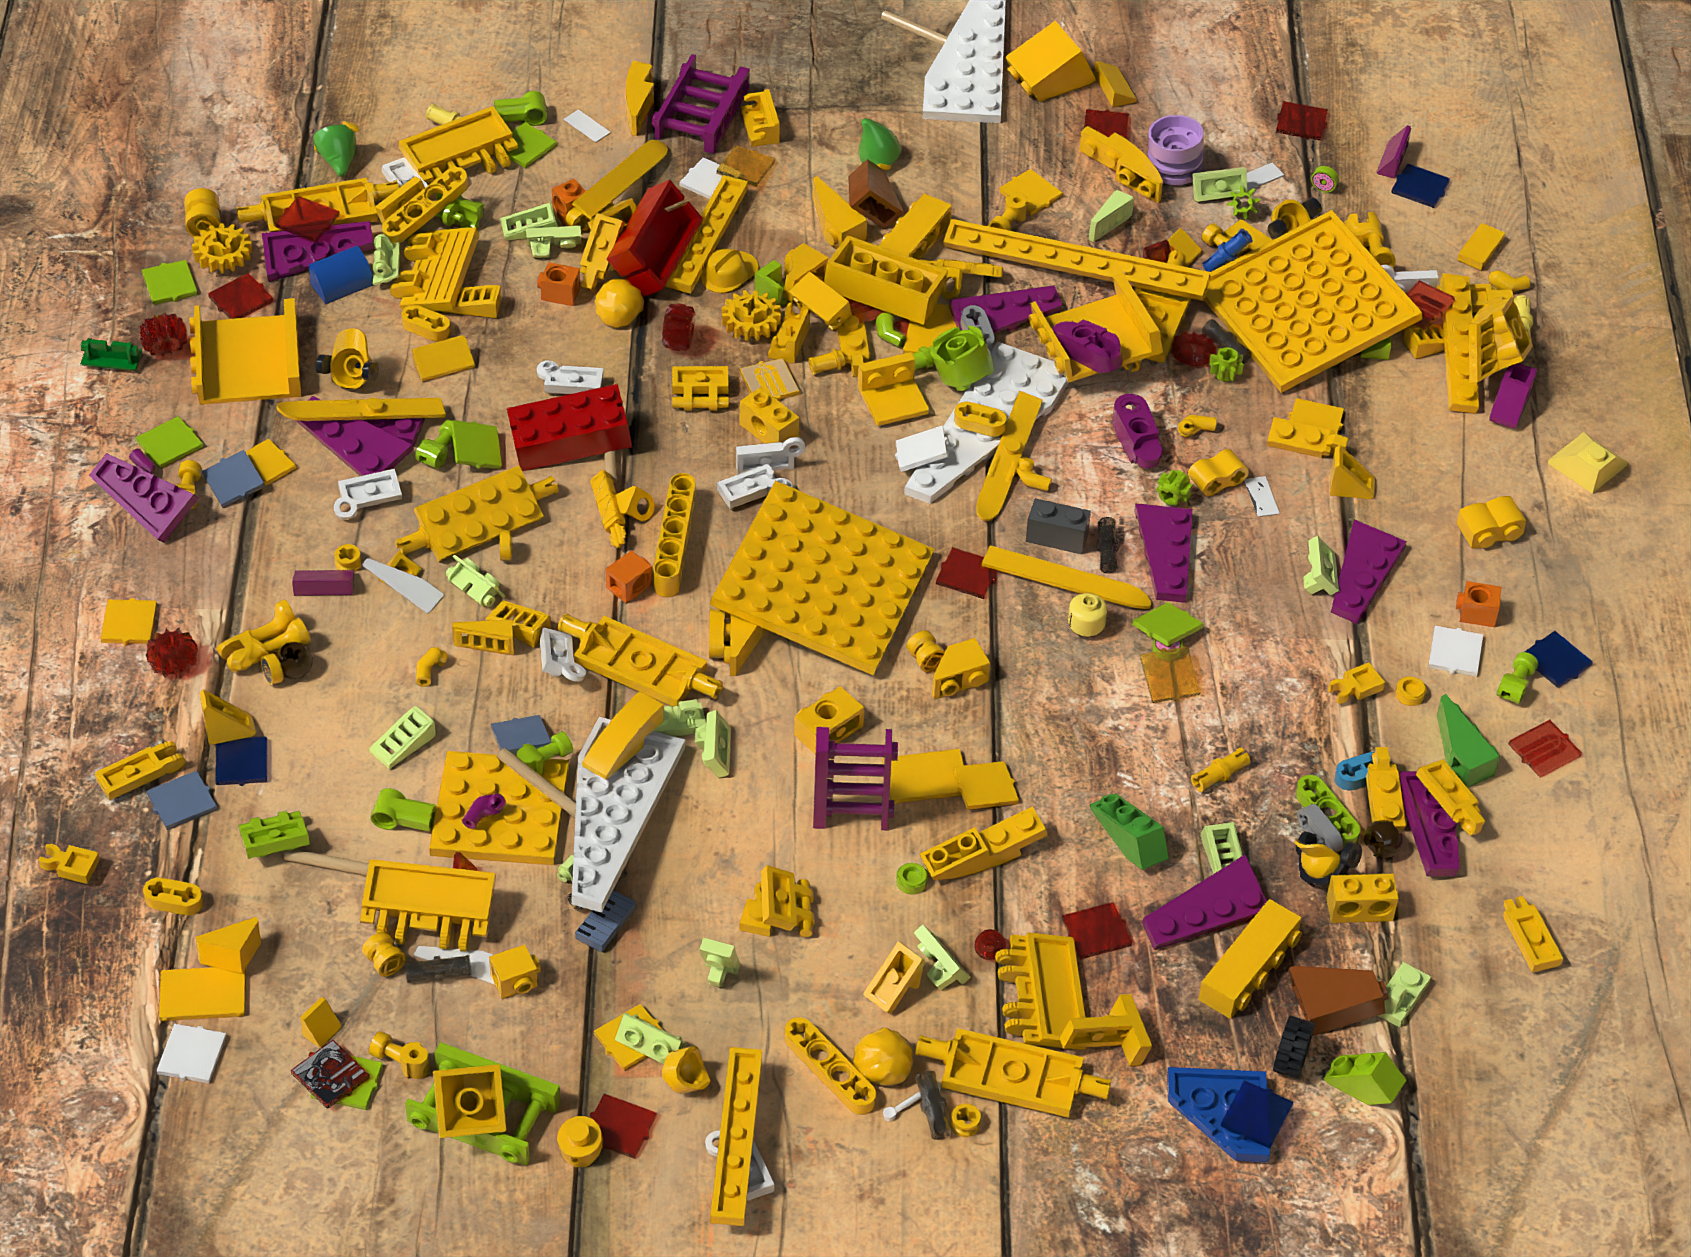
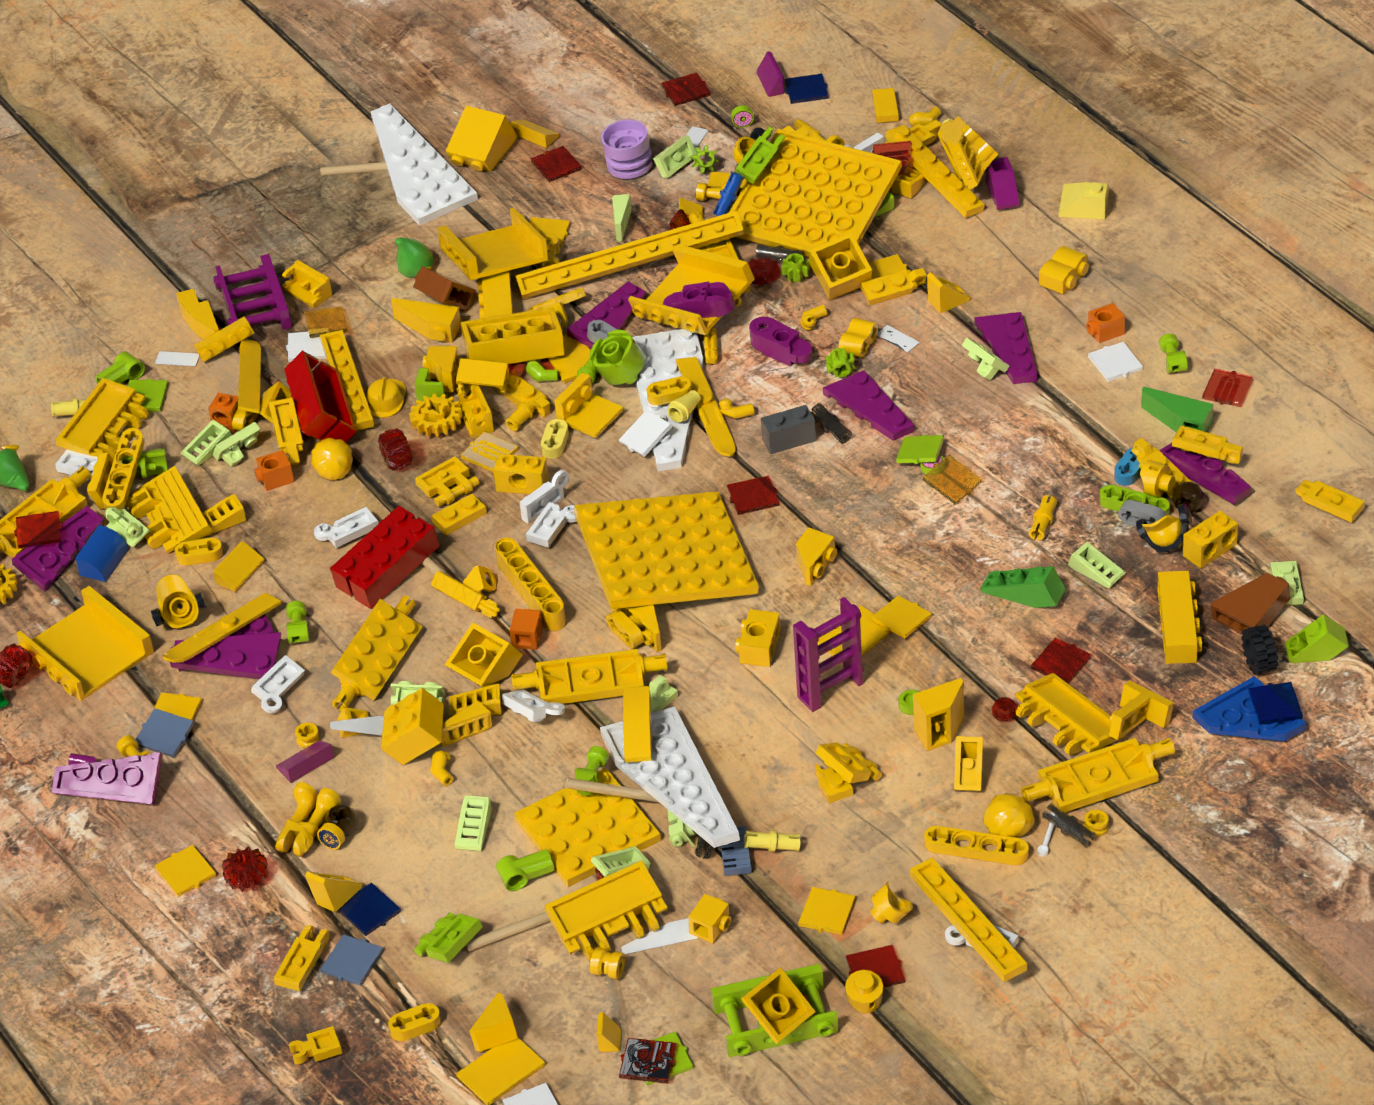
camera: 30 degrees left, 5 degrees down
lime piece [135,416,203,469] -> none
clear red piece [208,273,274,319] -> none
yellow leg [369,1031,429,1079] -> none
clear smoke pin [405,955,472,983] -> none
lime piece [451,420,502,470] -> none
magenta arm [462,793,506,829] -> none
sand blue piece [491,715,551,754] -> none
yellow tile [500,531,513,561] -> none
yellowish green hinge [615,1013,686,1064] -> none
yellowish green hinge [695,710,731,778] -> none
yellowish green hinge [699,937,740,988] -> none
yellow wheel [906,630,945,672] -> none
yellowish green hinge [914,924,971,990] -> none
yellow slope [919,806,1048,880] -> none
yellow piece [982,545,1151,609] -> none
light yellow head [1068,593,1107,637] -> none
yellow slope [1079,126,1163,203] -> none
magenta wing [1142,855,1267,950] -> none
yellow plate [1328,662,1385,704] -> none
yellow tile [1395,676,1426,706] -> none
clear blue piece [1524,631,1593,688] -> none
none -> yellow piece [194,316,254,362]
none -> yellow brick [381,688,444,765]
none -> yellow plate [431,494,487,536]
none -> yellow panel [437,208,550,281]
none -> yellow slope [445,622,523,687]
none -> light yellow beam [541,419,569,459]
none -> yellowish green slope [591,846,651,877]
none -> light yellow cone [667,390,701,422]
none -> yellow axle [704,327,718,365]
none -> lime hinge [734,126,785,184]
none -> light yellow pin [744,830,800,852]
none -> yellow brick [809,232,872,300]
none -> yellow slope [913,678,964,751]
none -> yellow piece [1140,460,1176,498]

